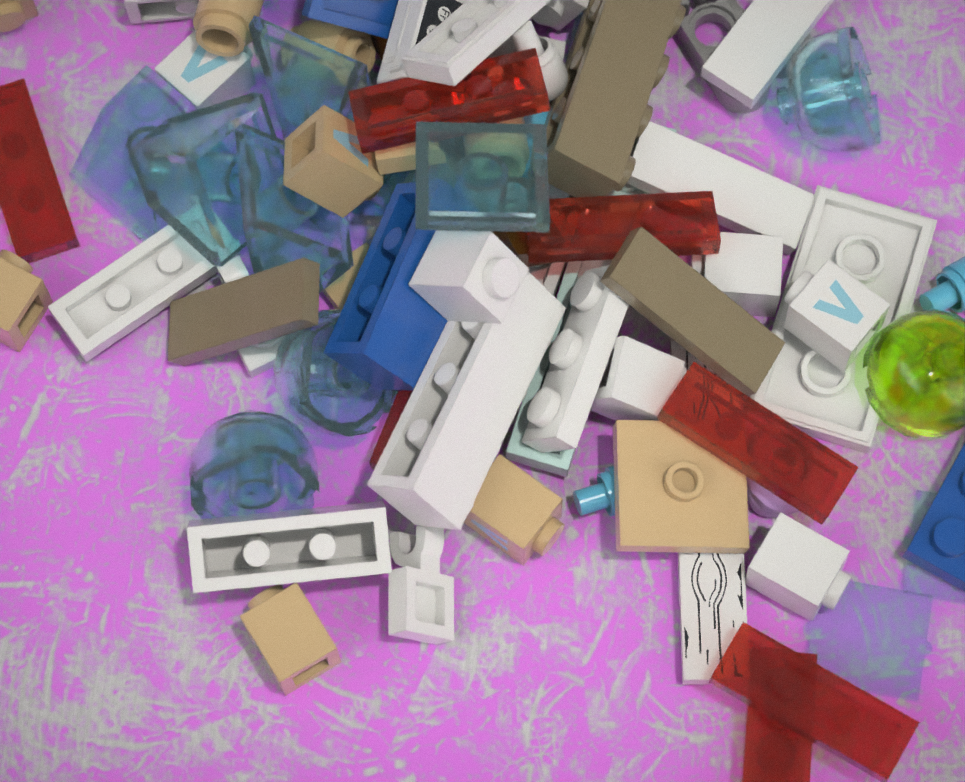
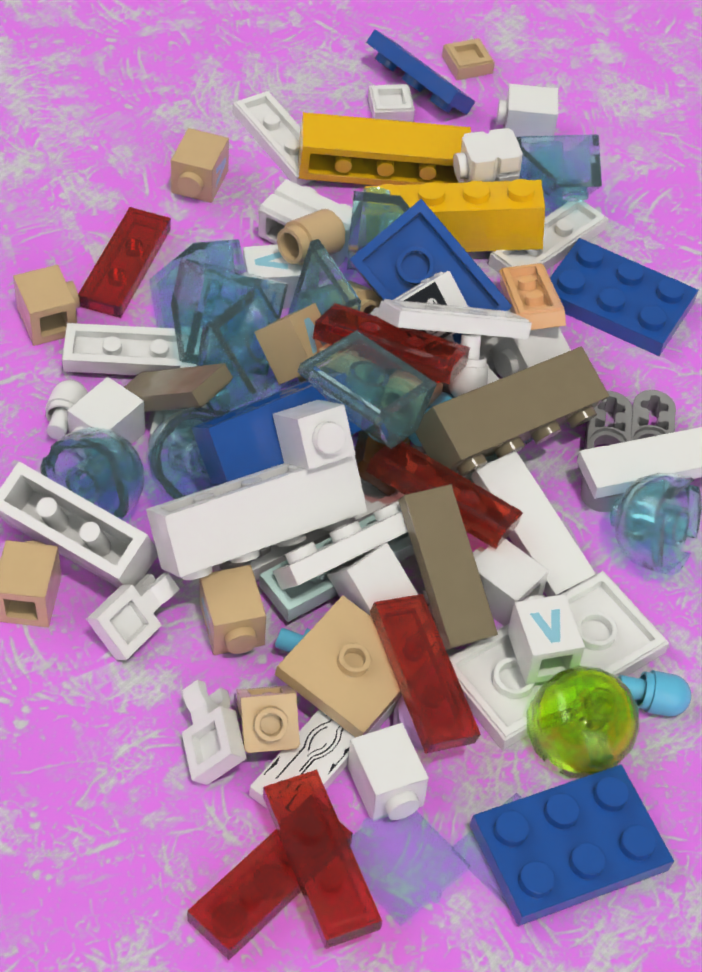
camera: 30 degrees right, 20 degrees down
none -> white cylinder [45,380,88,440]
none -> white brick [67,377,146,466]
none -> white plate [182,679,247,785]
none -> tan bracket [236,685,300,753]

